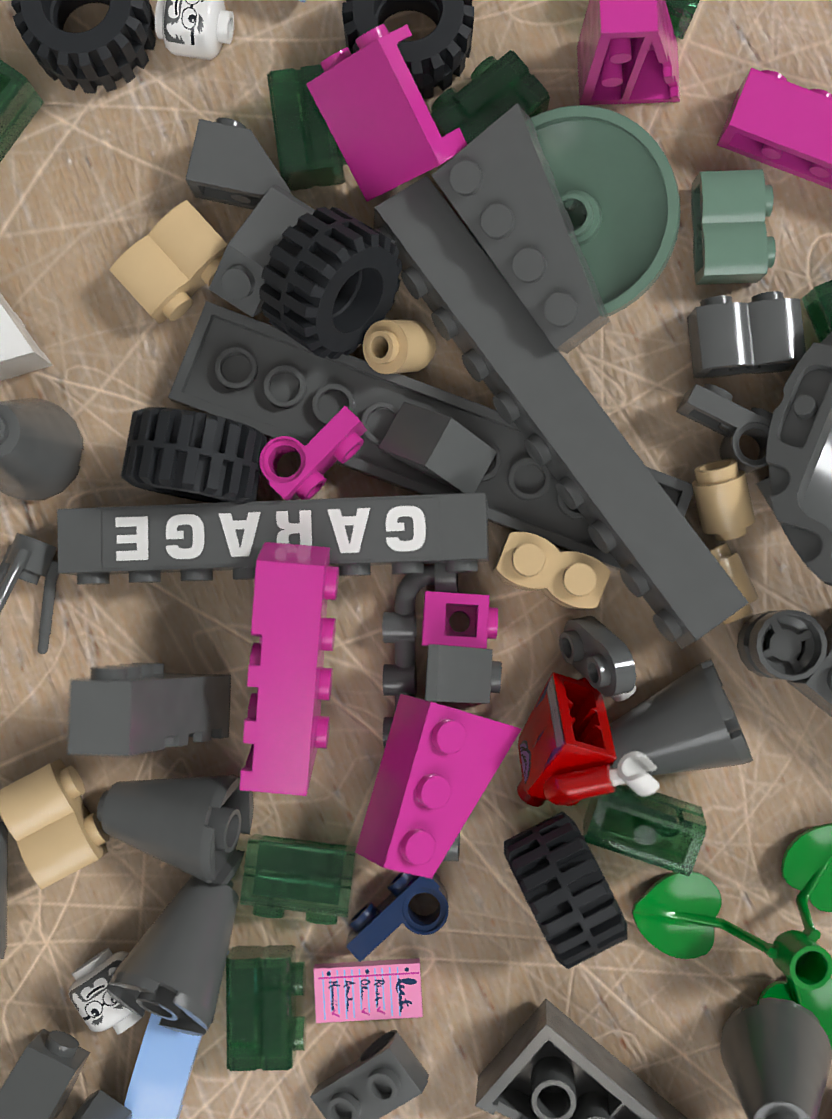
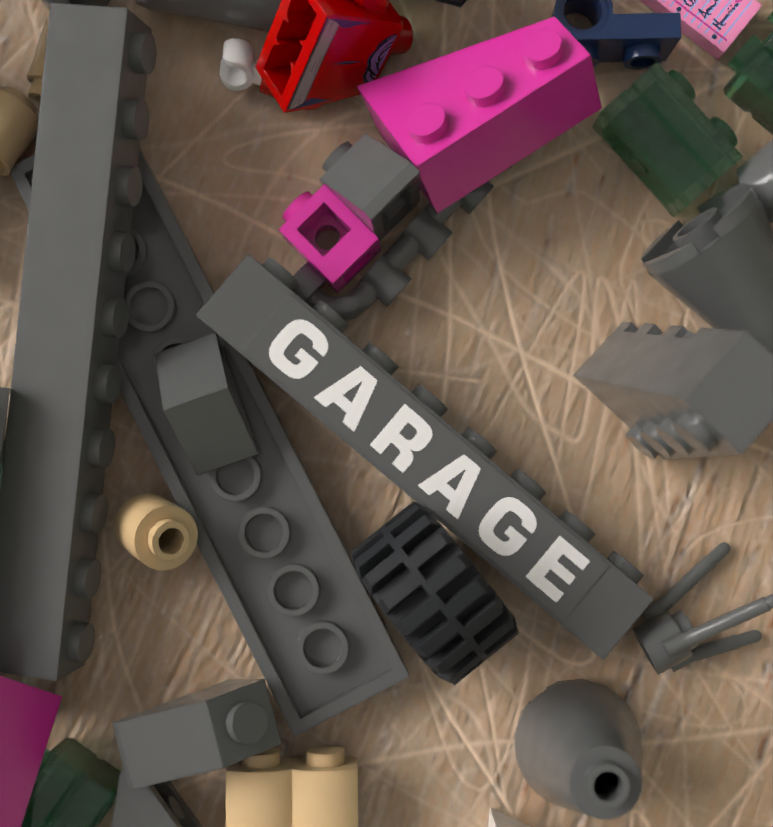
camera: 140 degrees left, 0 degrees up
dark pink wedge [239,542,339,796] -> none
dark pink plate [259,406,367,500] -> none
black tyre [260,207,402,359] -> none
tan brick [493,532,611,610] -> none
dark grey plate [559,615,636,697] -> none

